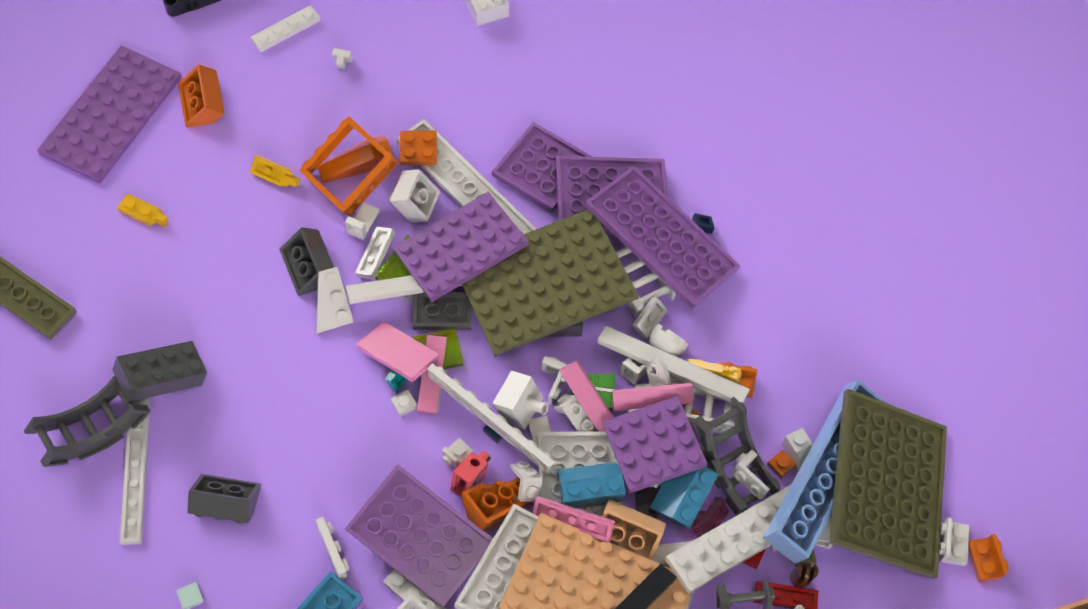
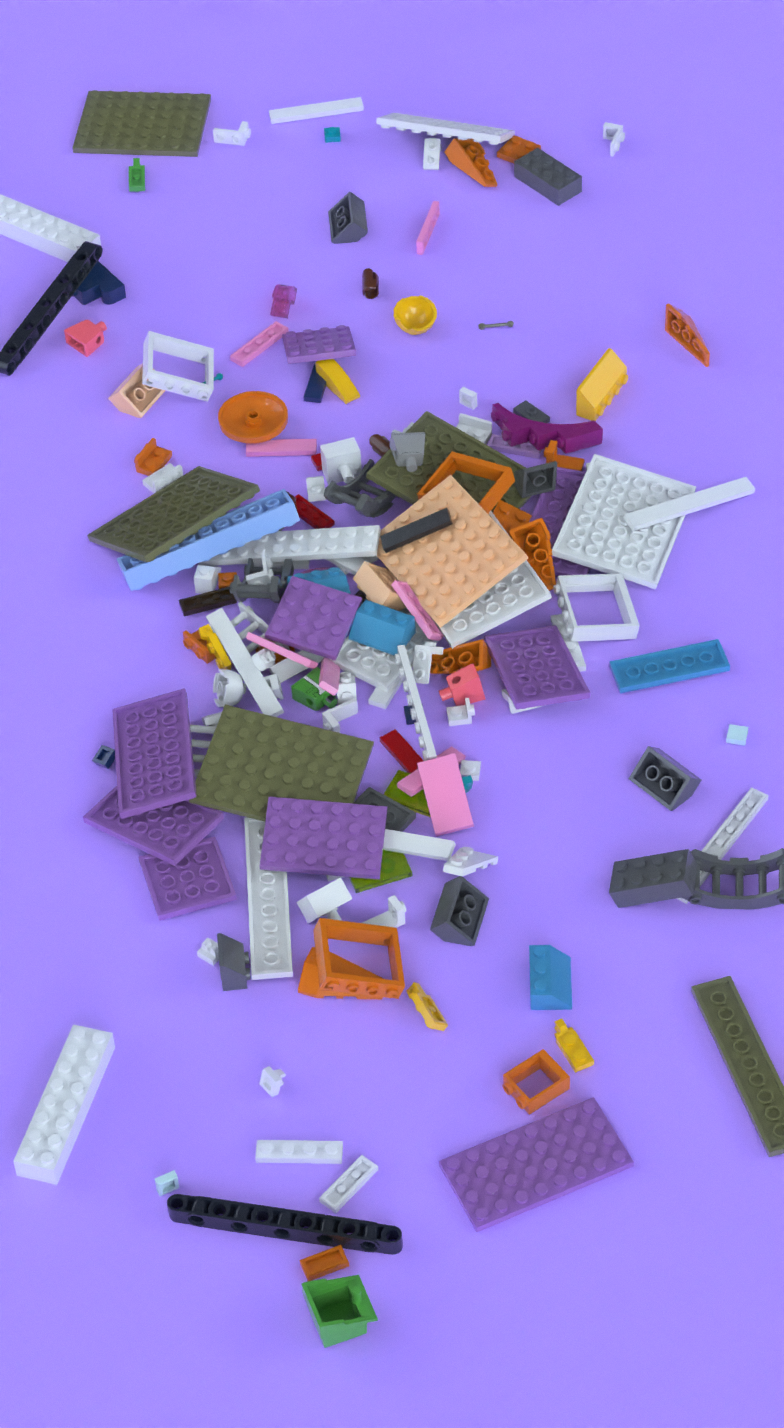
camera: 135 degrees left, 15 degrees down
orange slope [178,64,225,128] -> none
white plate [316,517,349,580] -> none
white plate [355,227,395,280] -> none
orange plate [400,130,437,166] -> none
white brick [493,371,549,430] -> none
none -> dark brown tile [179,587,237,617]
none -> white tile [197,938,219,966]
none -> dark grey slope [217,933,251,991]
none -> white tile [319,1155,378,1213]
none -> red tile [379,729,424,774]
none -> orange window [502,1049,570,1115]
none -> dark azure slope [529,945,572,1010]

